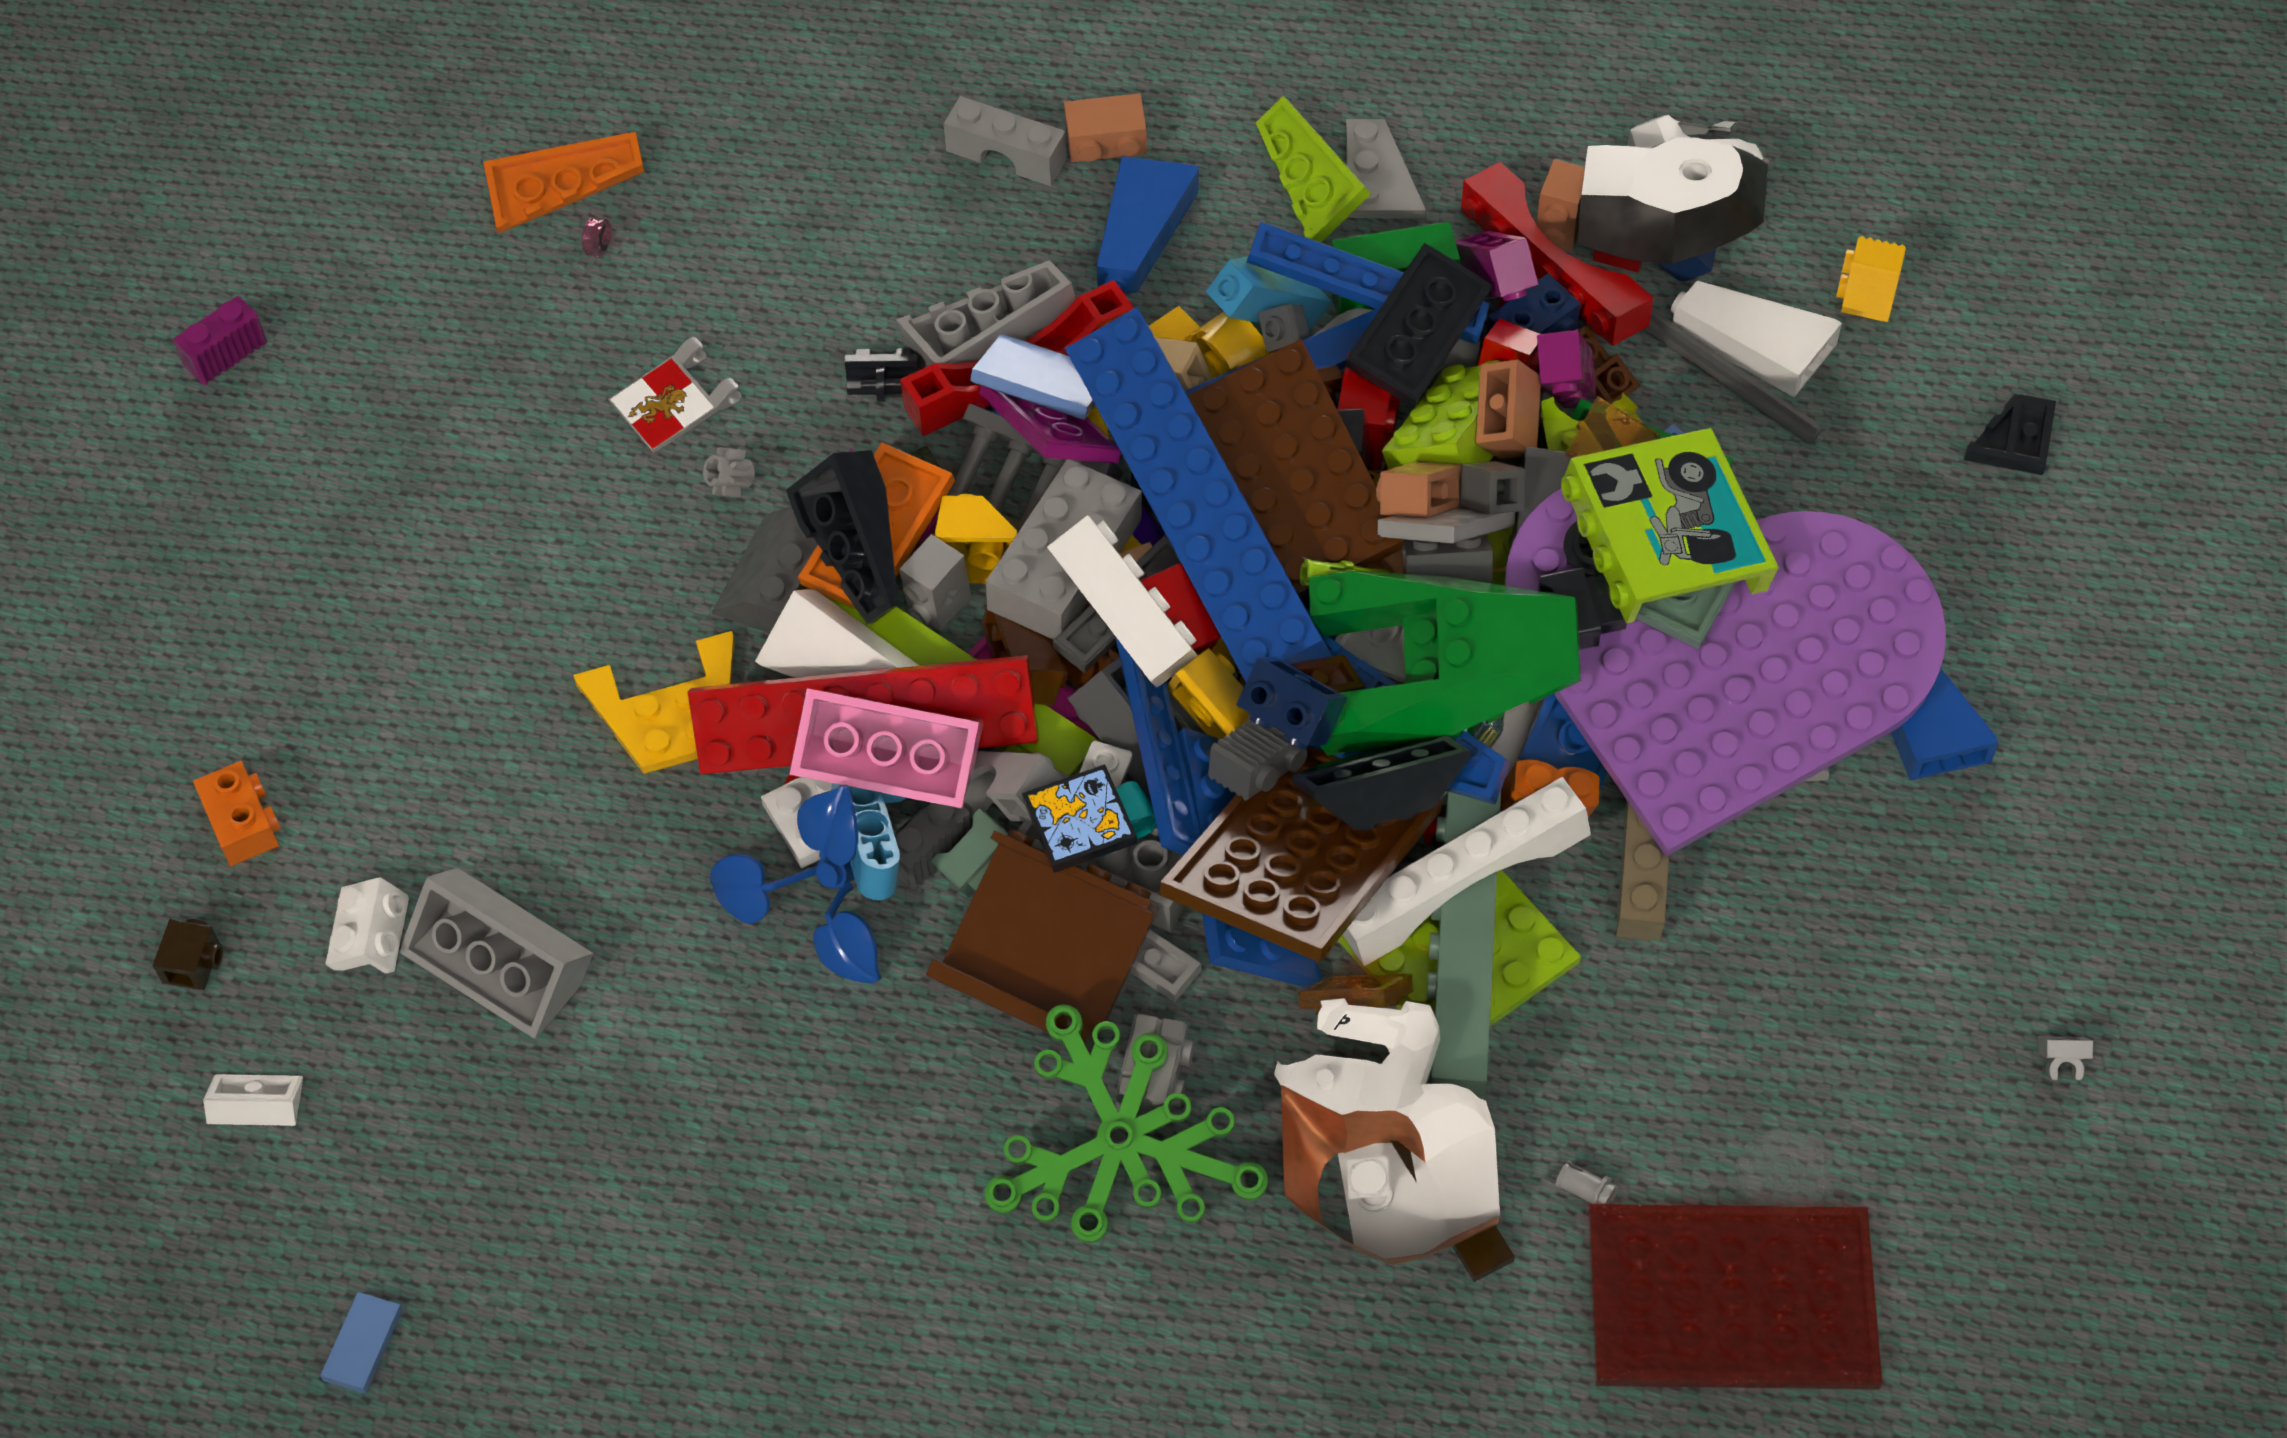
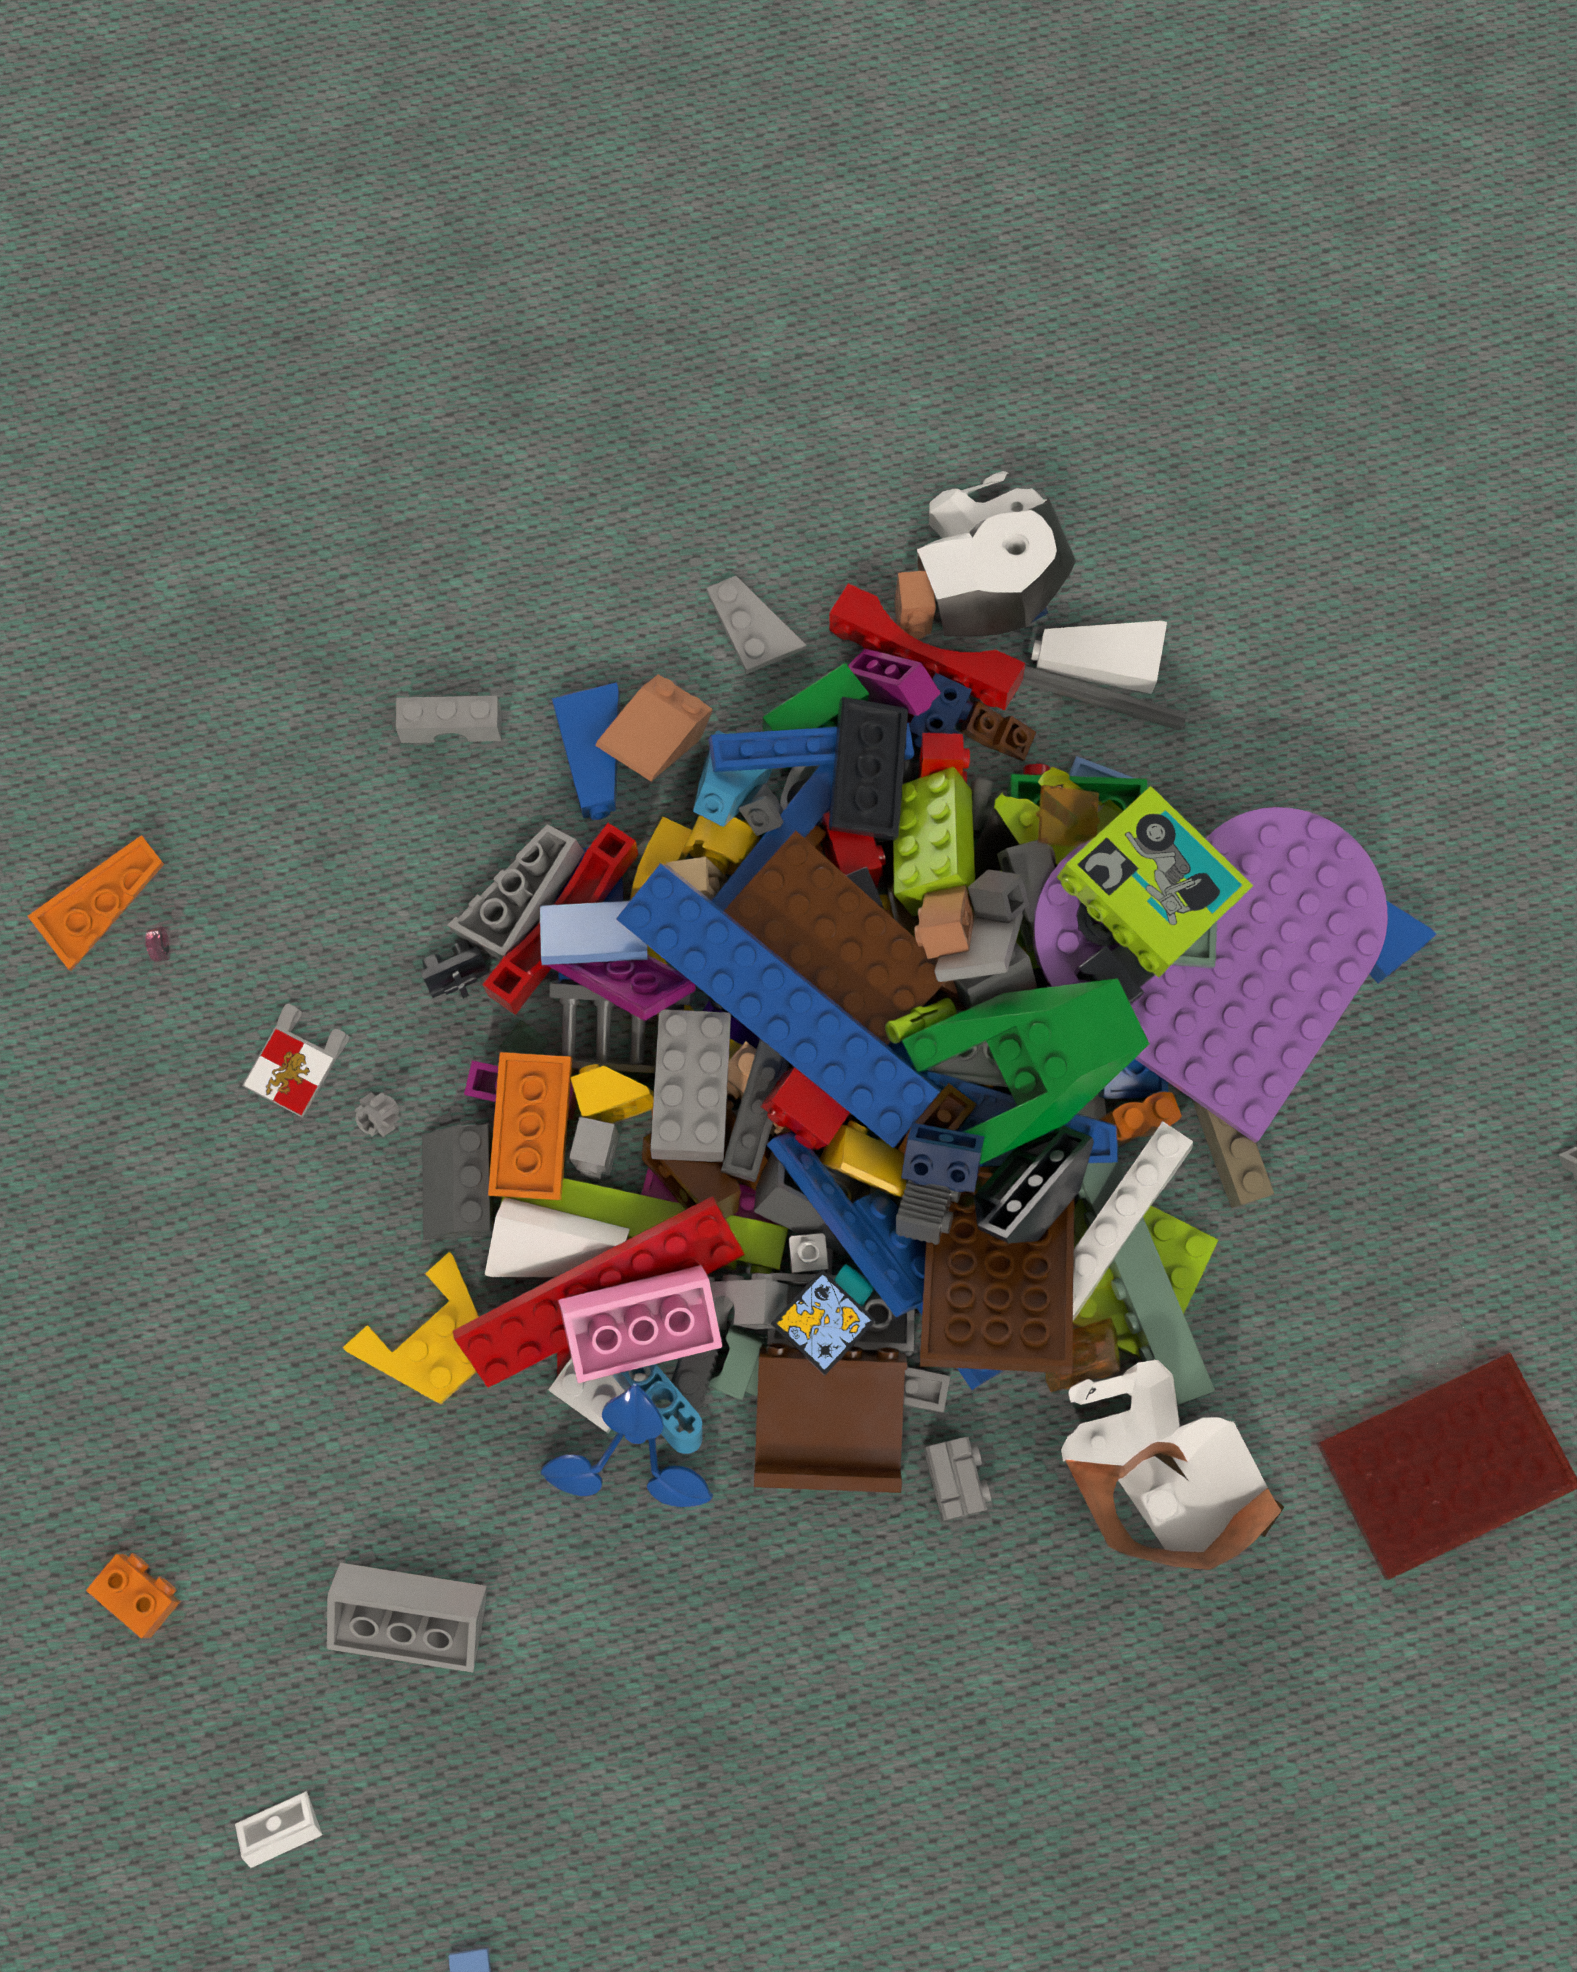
camera: 30 degrees left, 15 degrees up
dark brown brick [152,919,223,990] -> none
white bracket [325,877,409,973] -> none
black wedge [786,450,898,624] -> none
bright green plant [985,1004,1268,1243] -> none
white brick [1047,515,1198,688] -> none
nougat brick [1064,93,1147,162] -> none
lime wing [1256,96,1372,243] -> none
nougat brick [1476,359,1541,459] -> none
magenta brick [1537,330,1597,408] -> none
light grey pin [1555,1160,1618,1211] -> none
yellow brick [1836,236,1906,322] -> none
black wing [1964,393,2056,475] -> none
none -> nougat slope [596,674,713,782]

